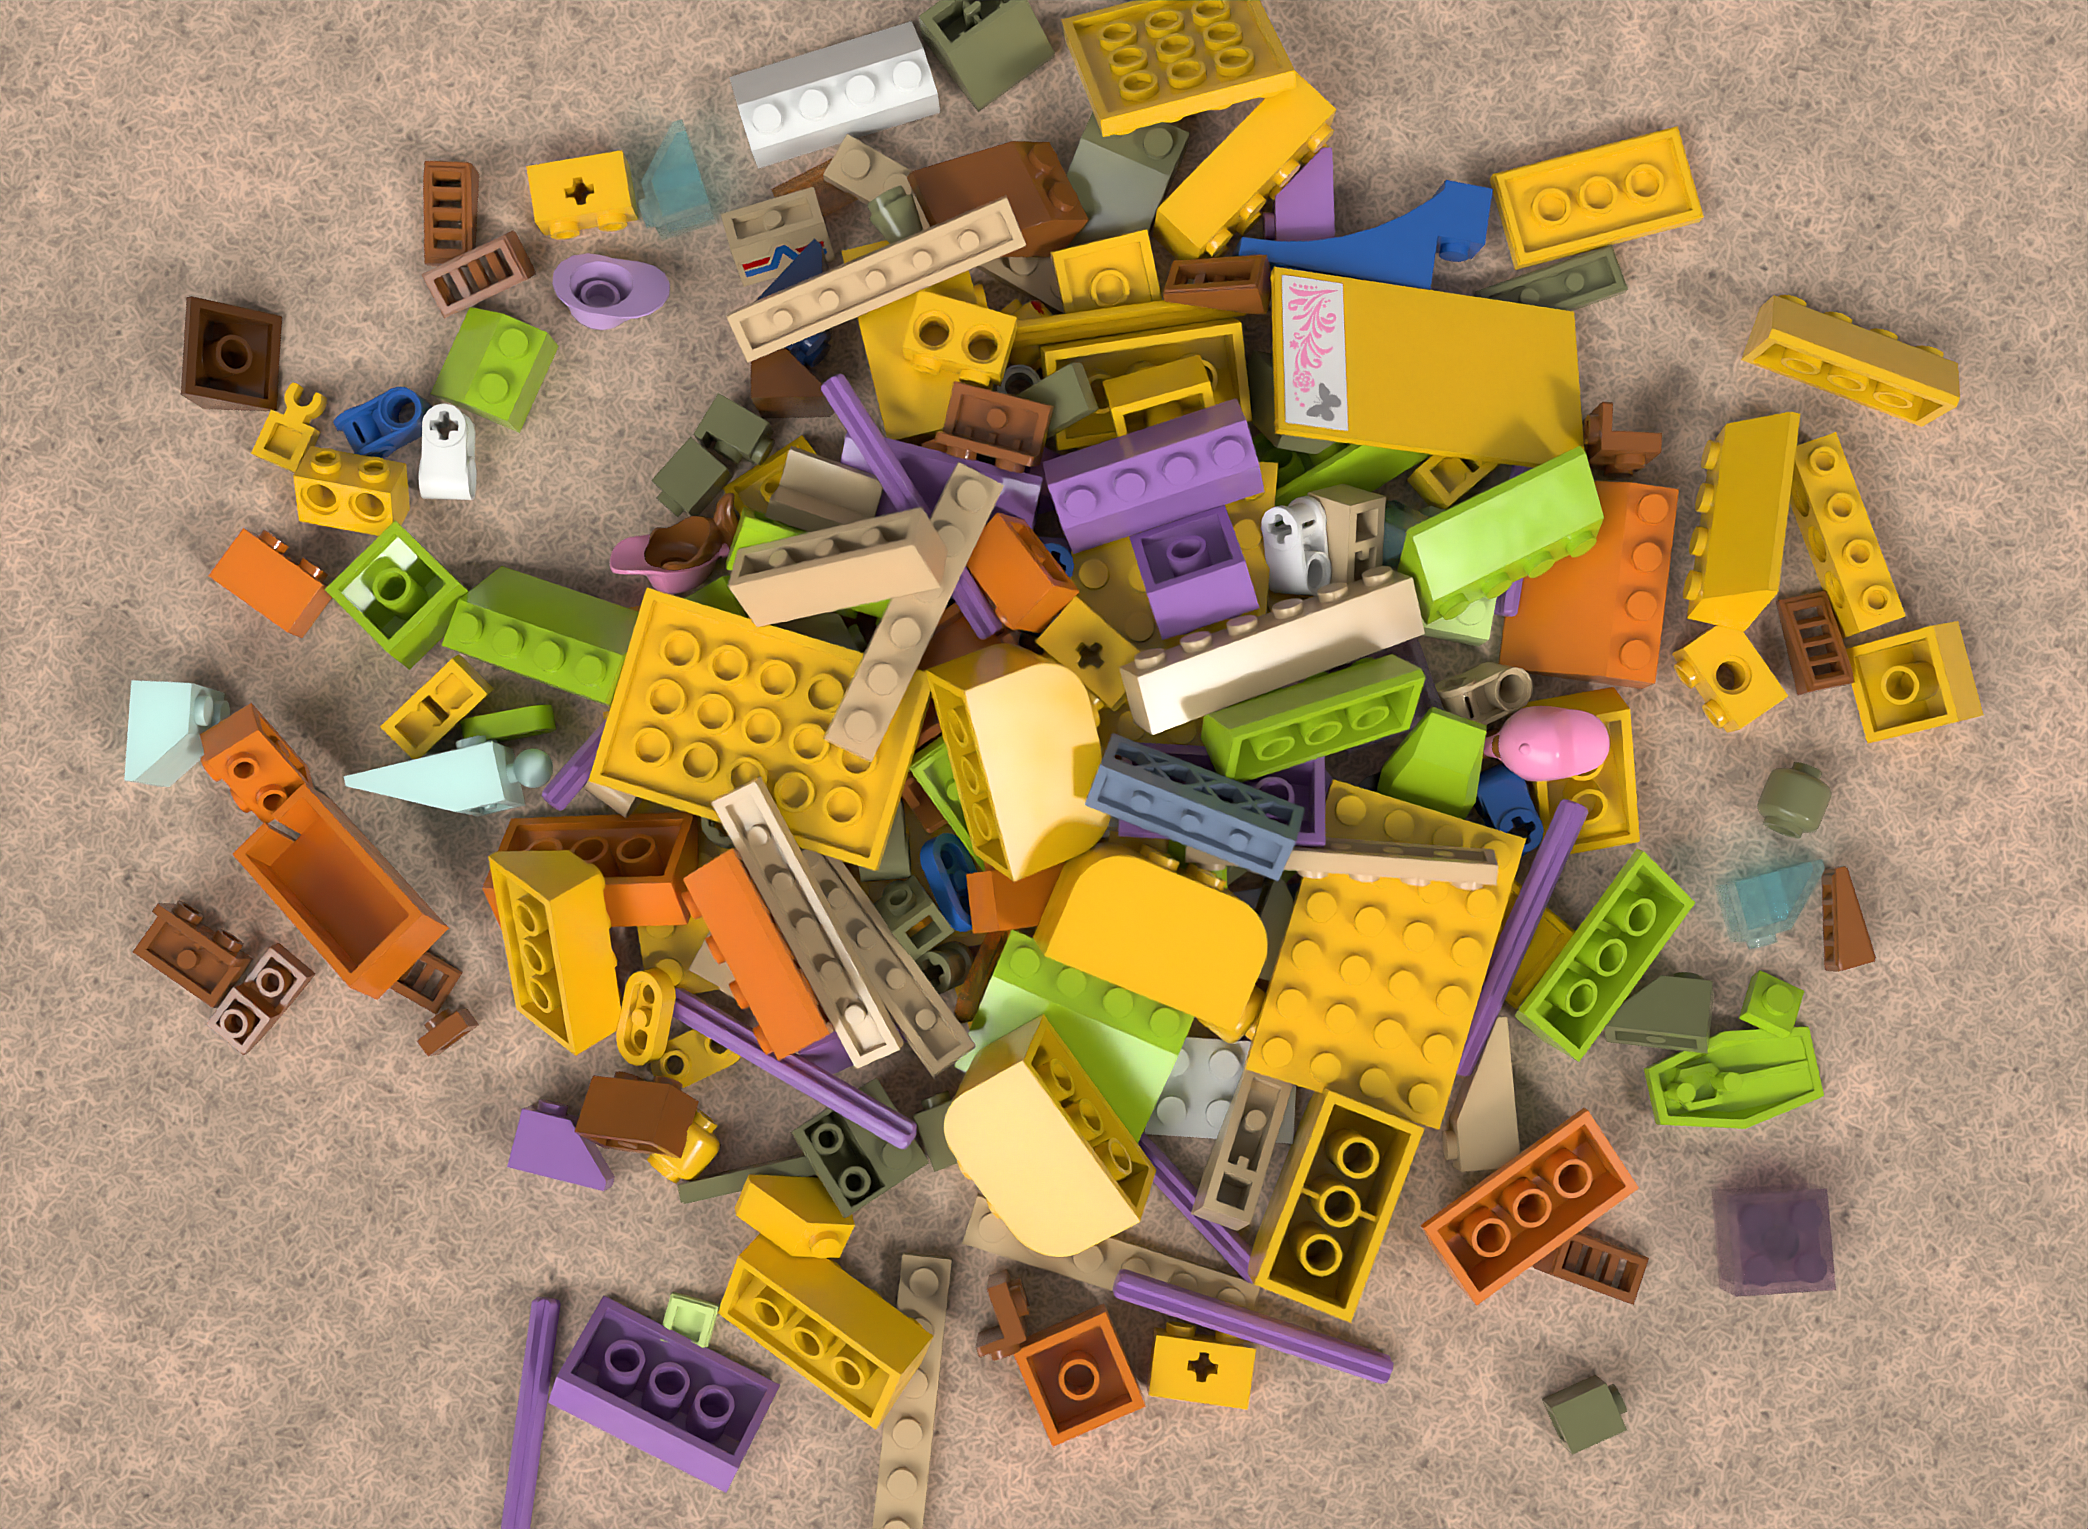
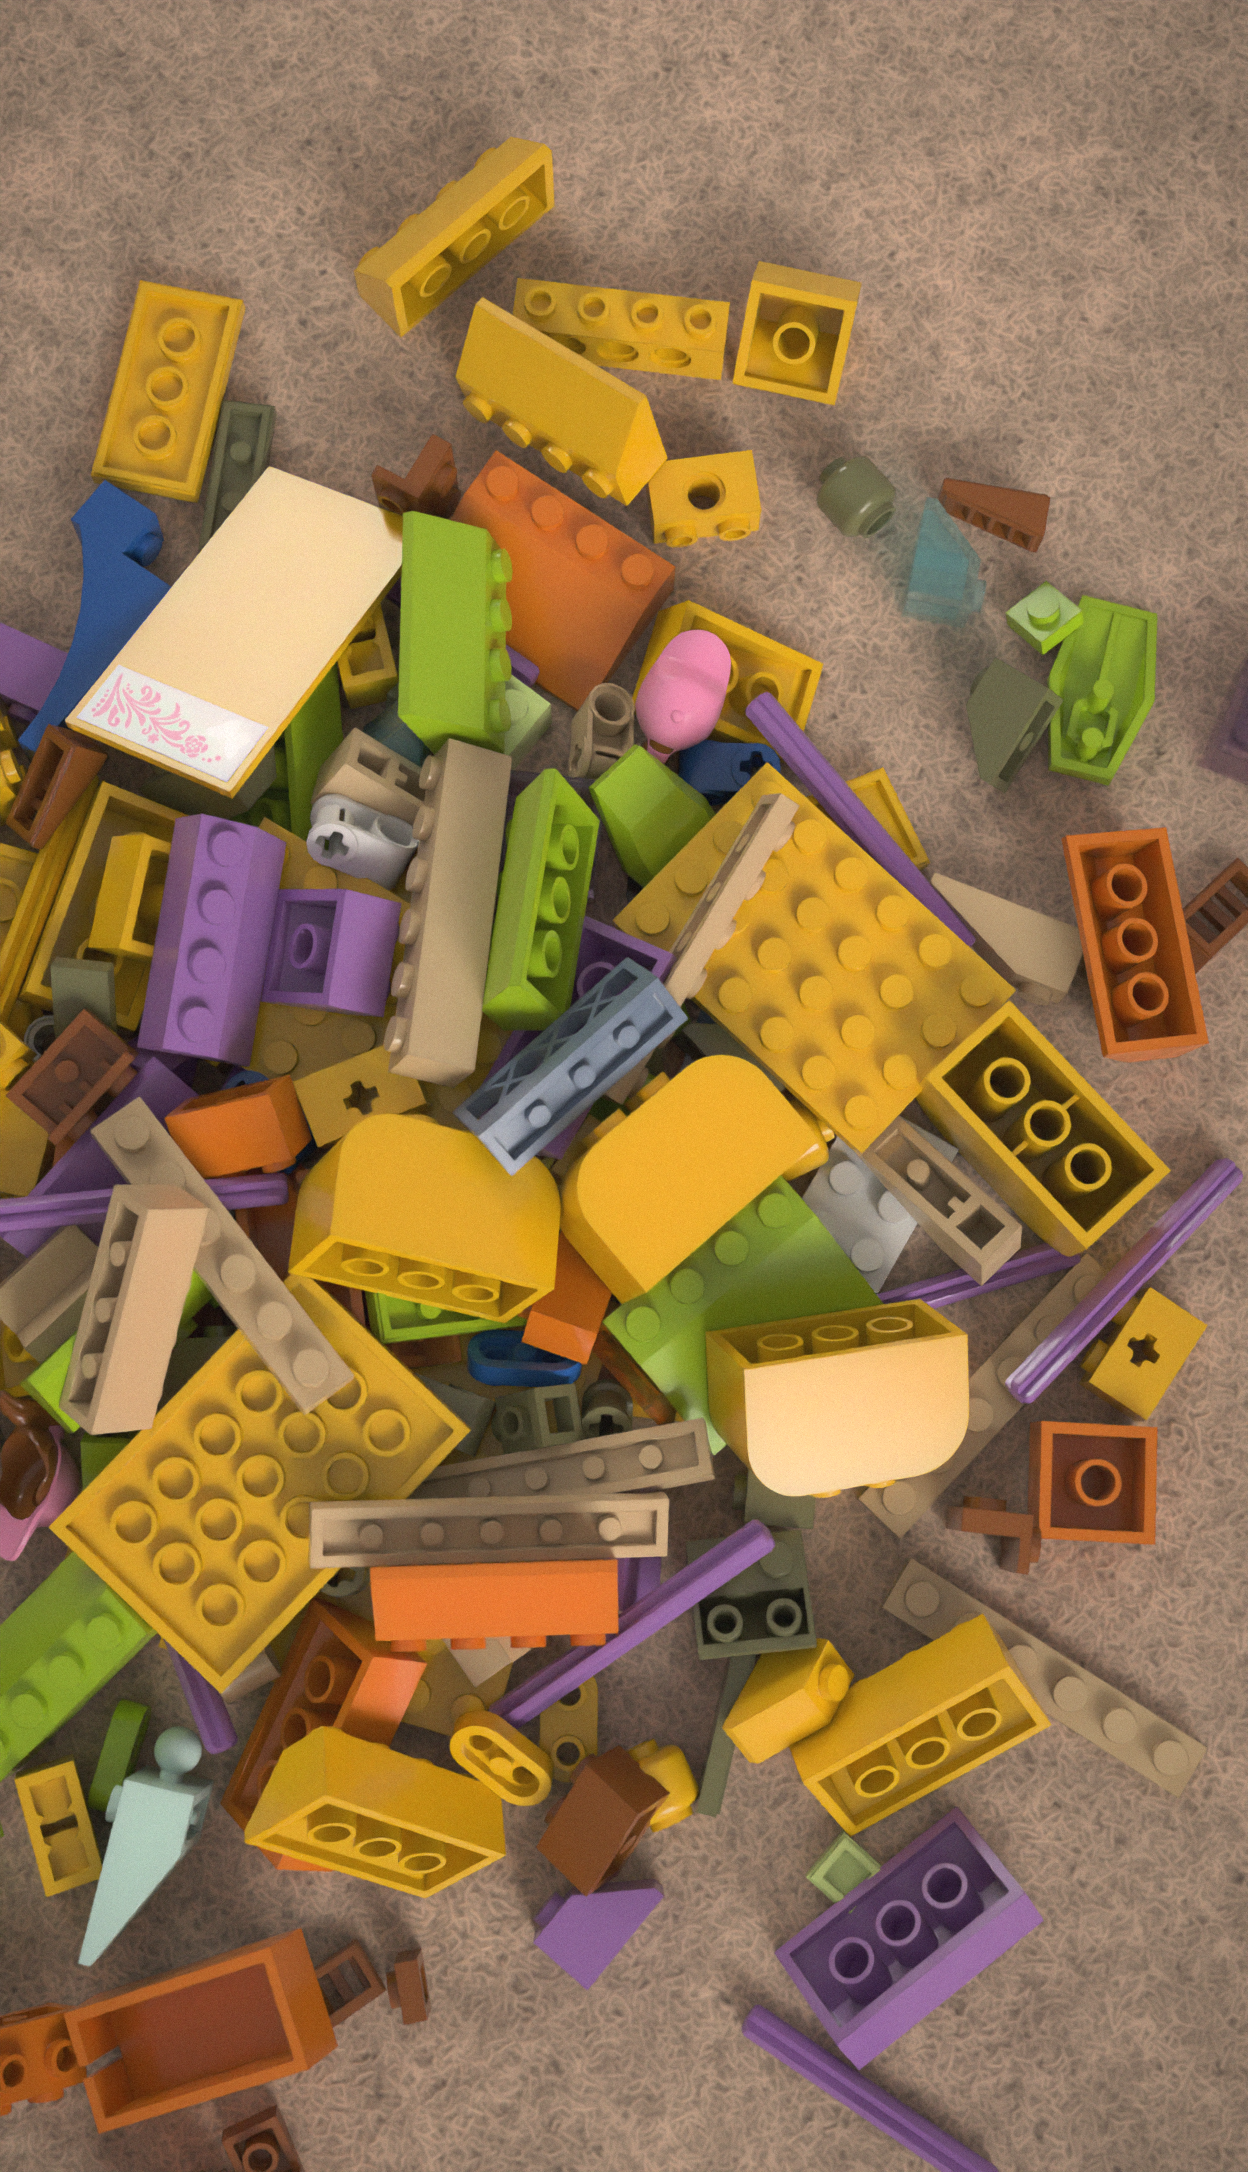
camera: 65 degrees left, 5 degrees down
lime slope [1514,848,1696,1062] -> none
dark orange slope [1776,590,1855,696] -> none

